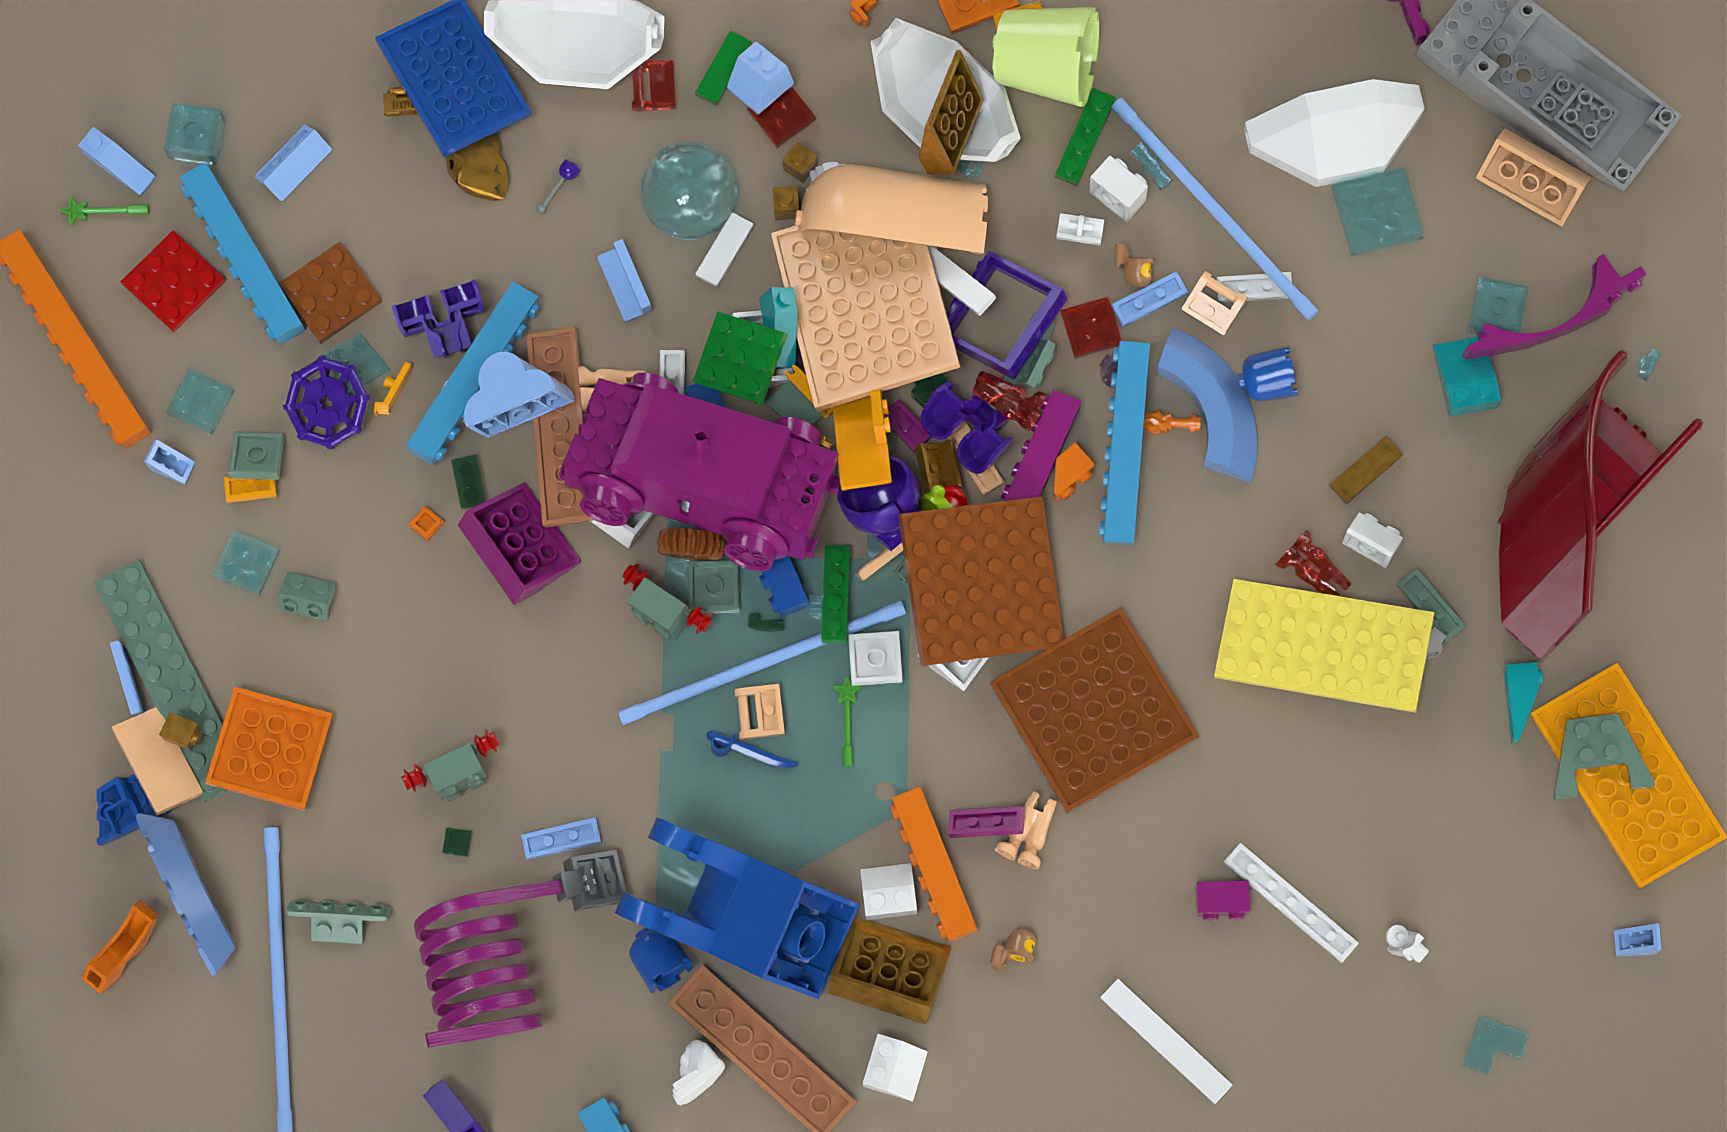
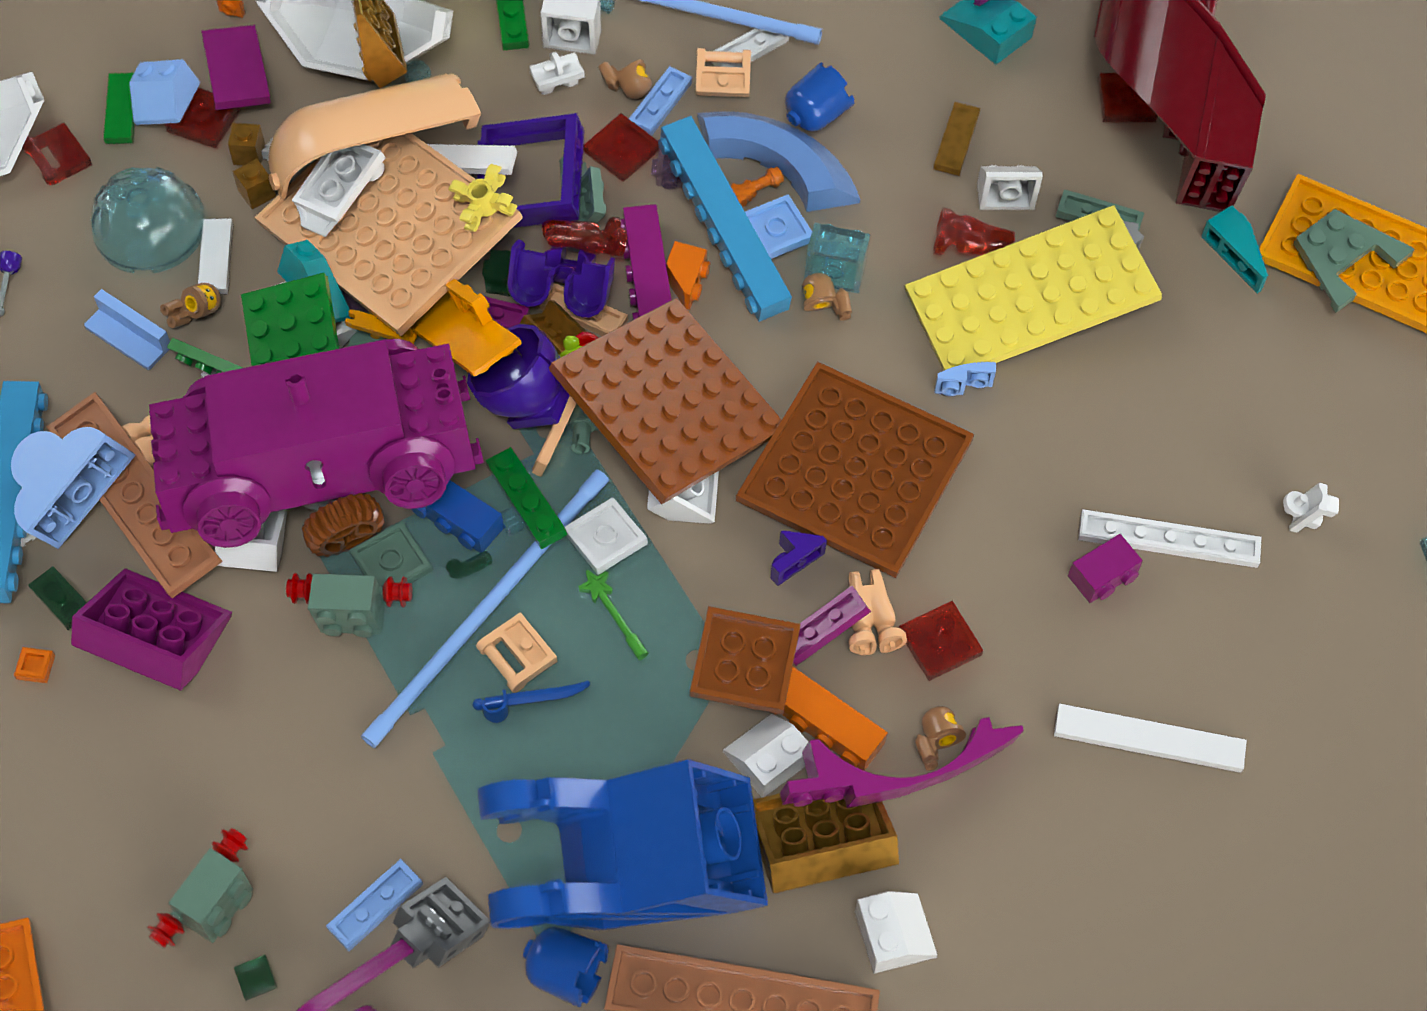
camera: 40 degrees left, 15 degrees down
none -> medium nougat piece [160,283,221,328]
none -> green plate [167,337,243,375]
none -> magenta tile [201,25,271,110]
none -> white slope [292,144,385,237]
none -> light yellow pin [448,164,518,232]
none -> dark orange plate [690,606,801,715]
none -> light blue plate [745,194,814,259]
none -> dark purple slope [770,531,827,586]
none -> magenta slope [780,717,1024,808]
none -> medium nougat piece [802,272,852,320]
none -> clear light blue brick [804,223,870,294]
none -> clear red plate [899,601,984,681]
none -> light blue slope [935,362,996,396]

